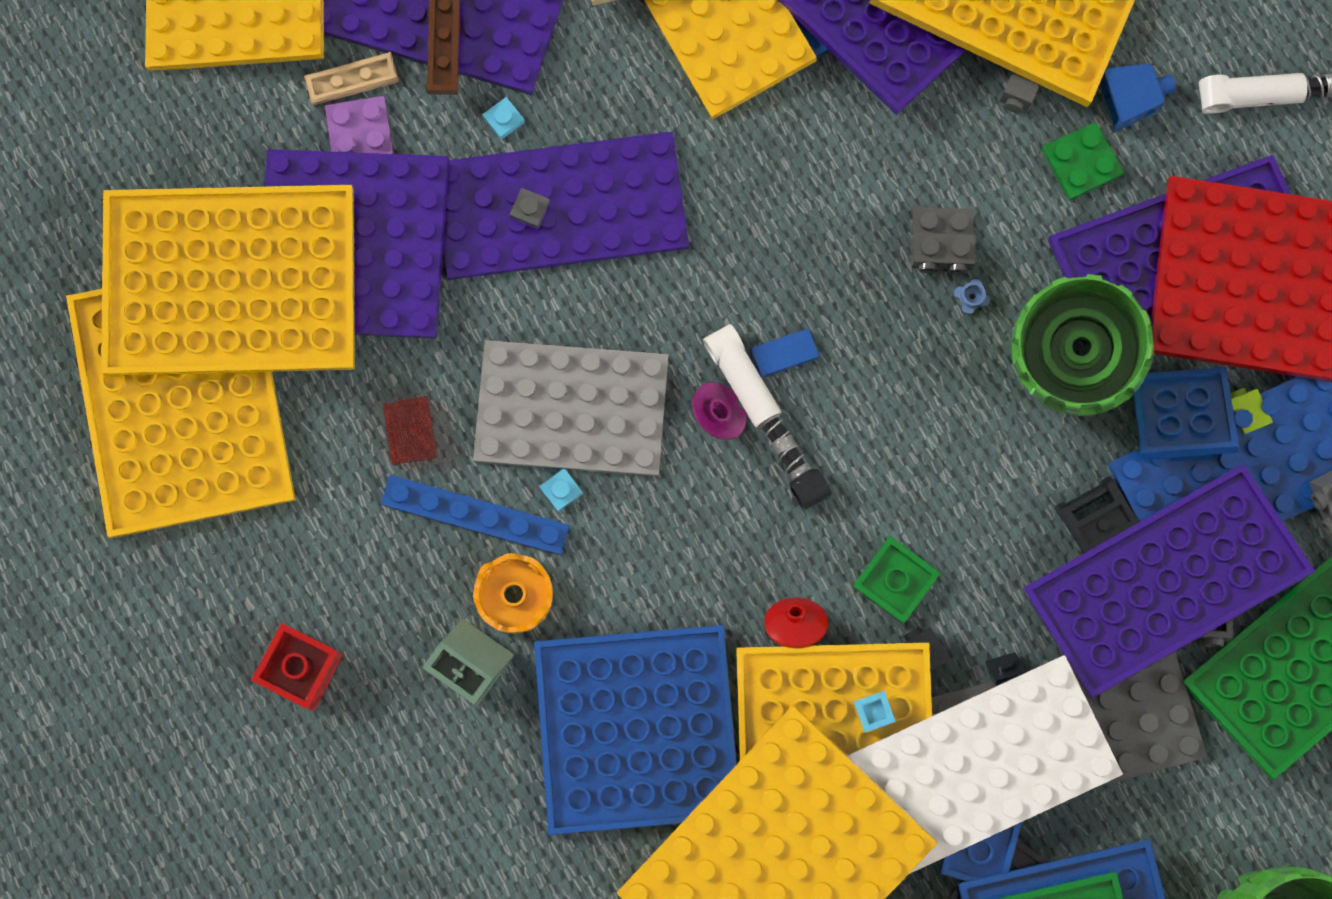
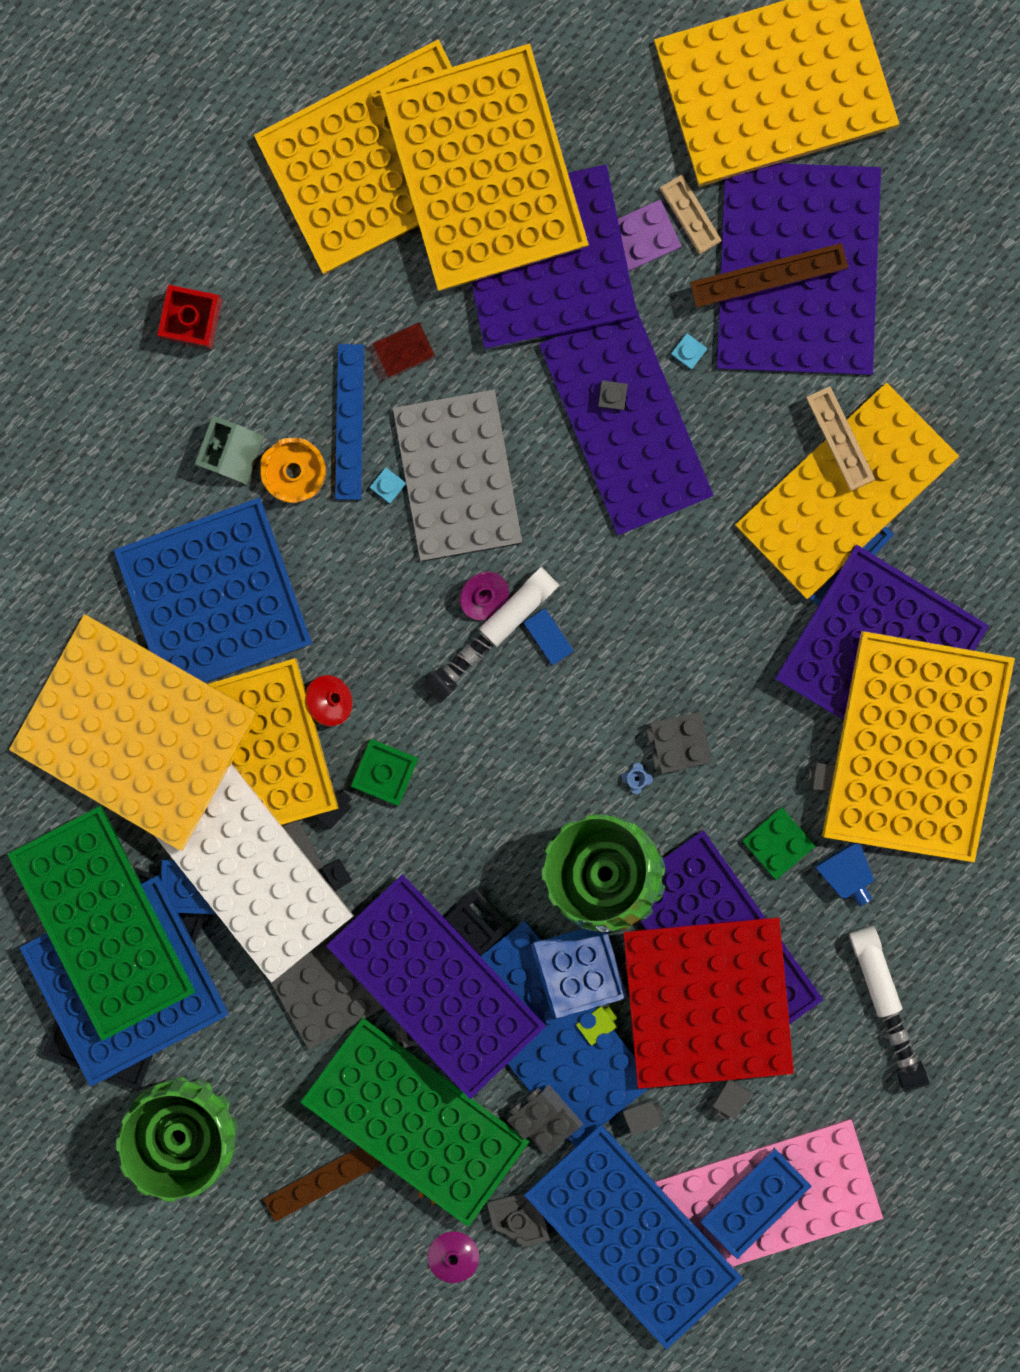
camera: 80 degrees right, 10 degrees up
medium azure plate [853,691,896,732] -> none

